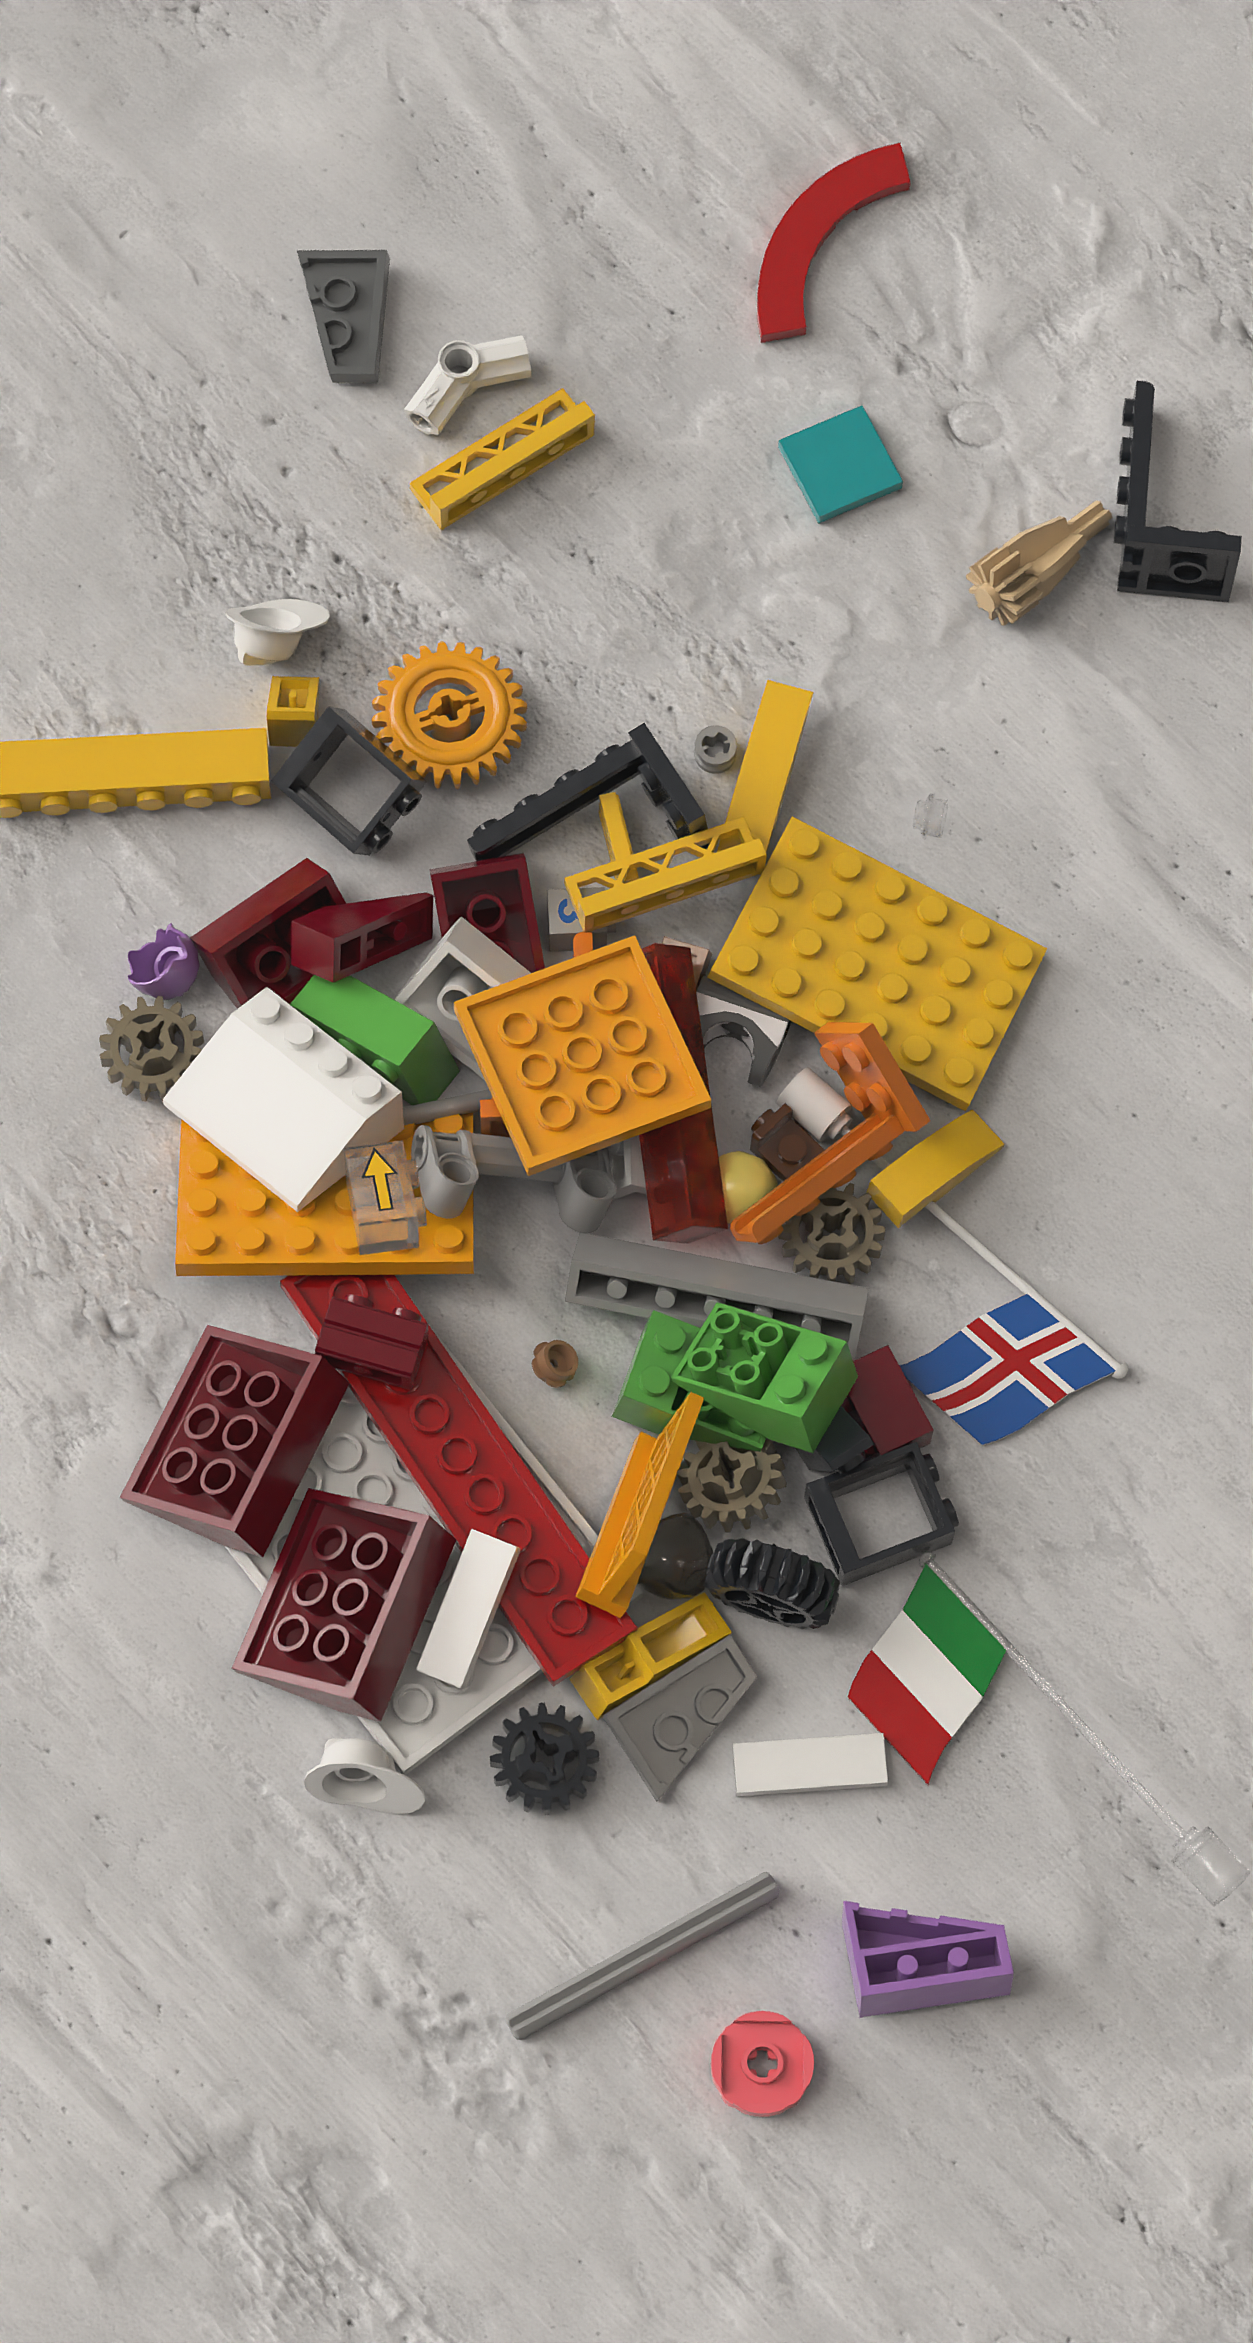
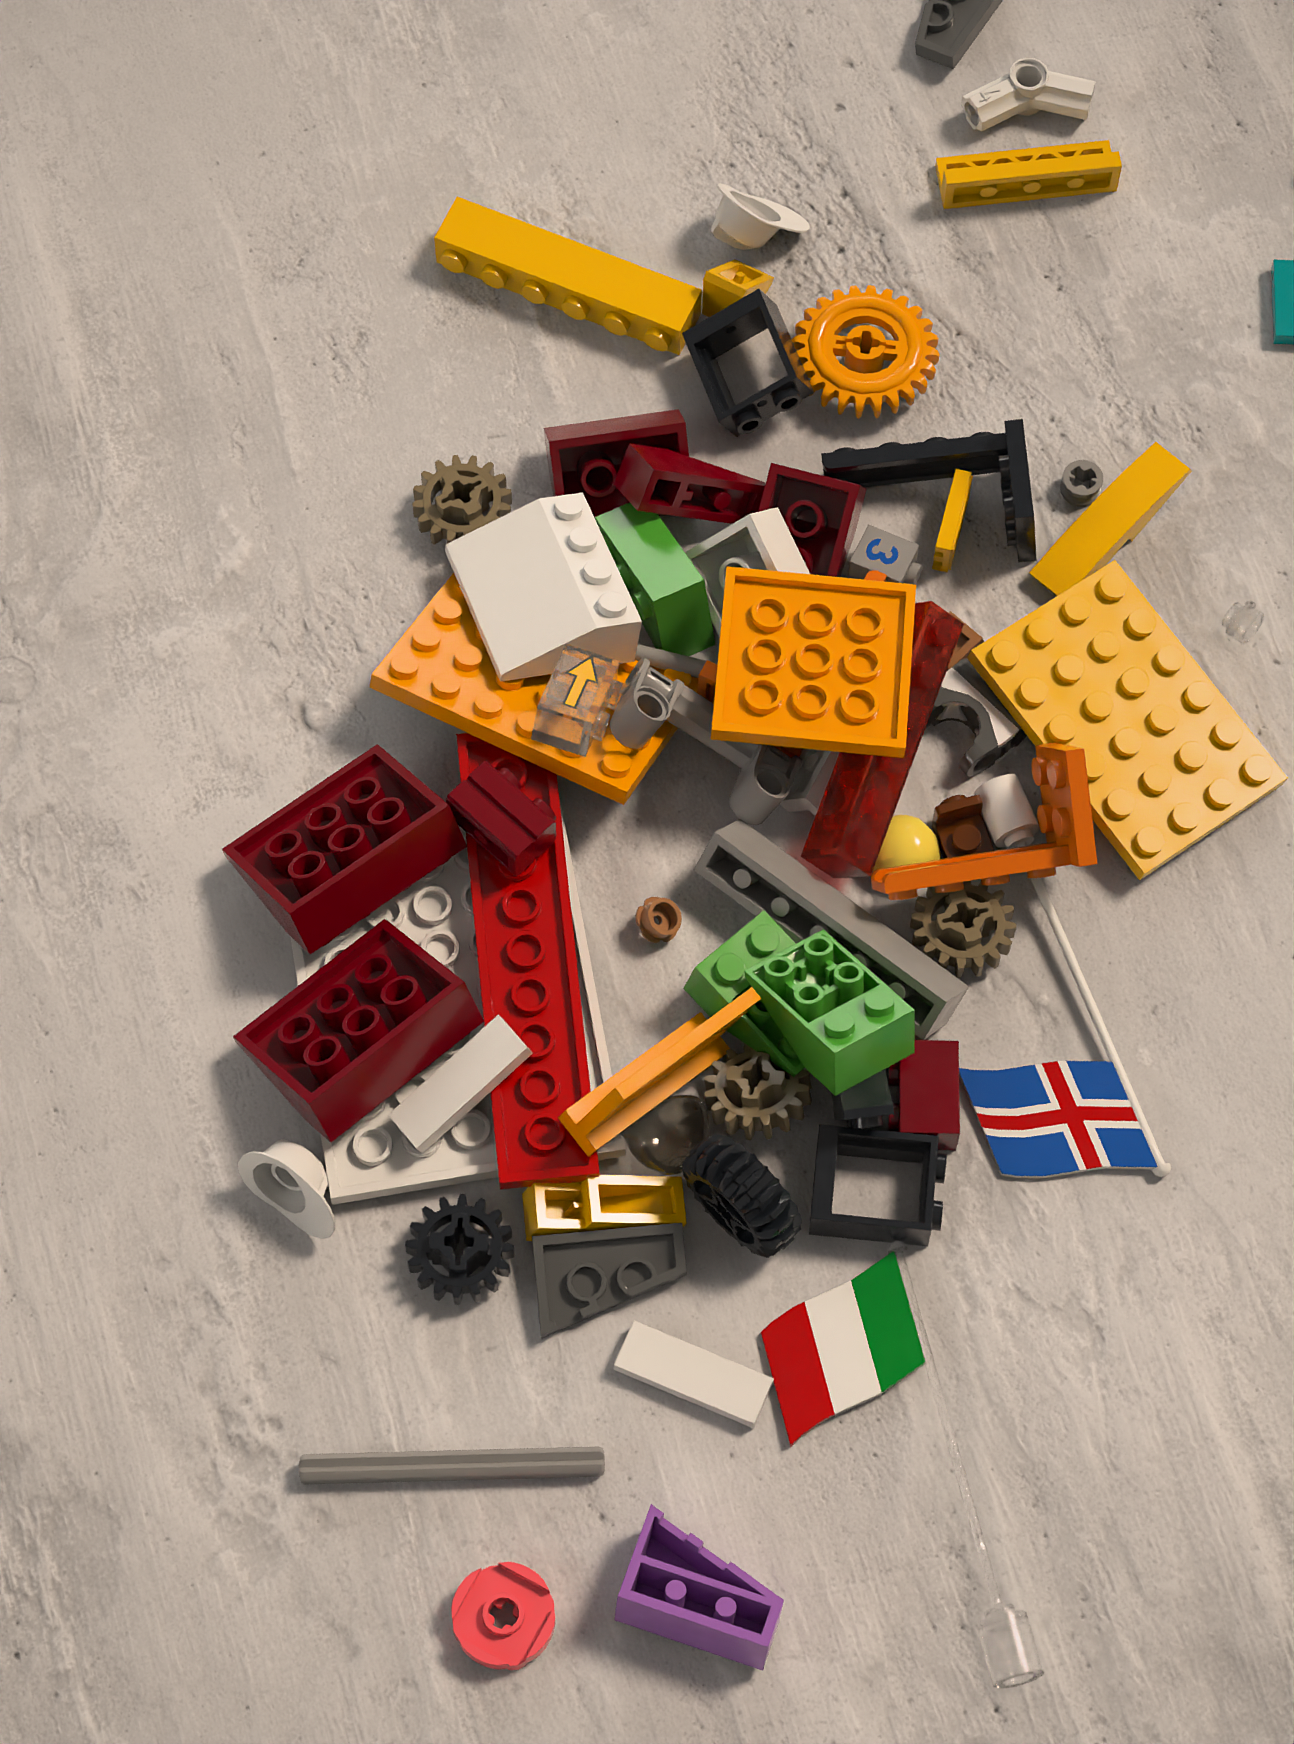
camera: 30 degrees right, 5 degrees down
medium lavender hair [128,923,200,1000] -> none
yellow fence [564,817,767,932] -> none
yellow slope [866,1109,1005,1228] -> none

